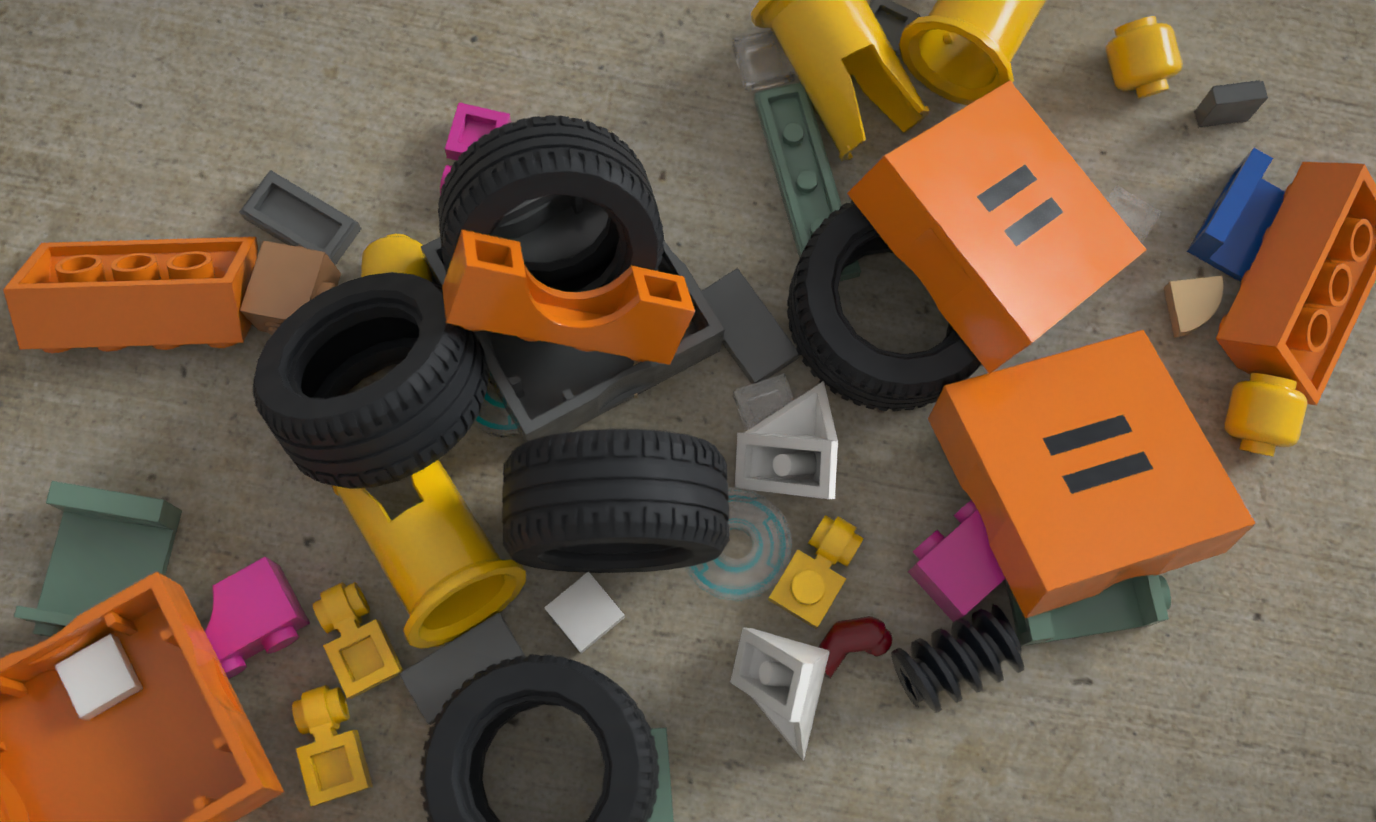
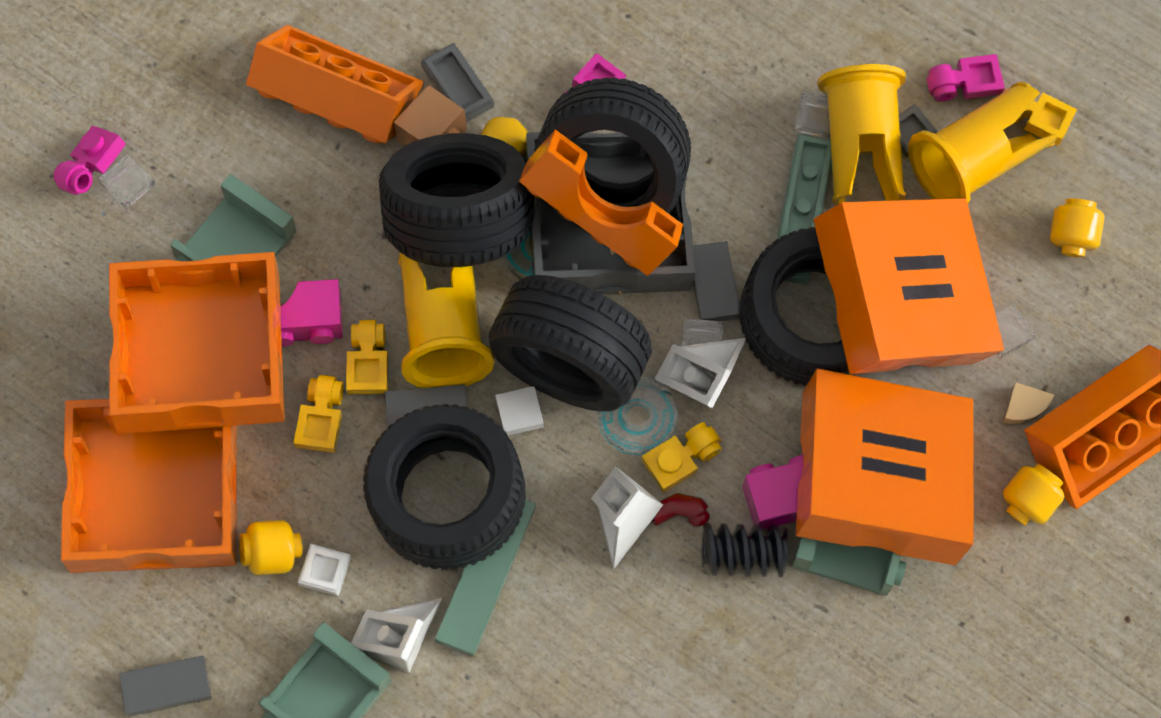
camera: 25 degrees right, 5 degrees down
white tile [55,634,143,720] -> none
blue panel [1187,148,1285,282] -> none
dark grey tile [1194,80,1268,128] -> none

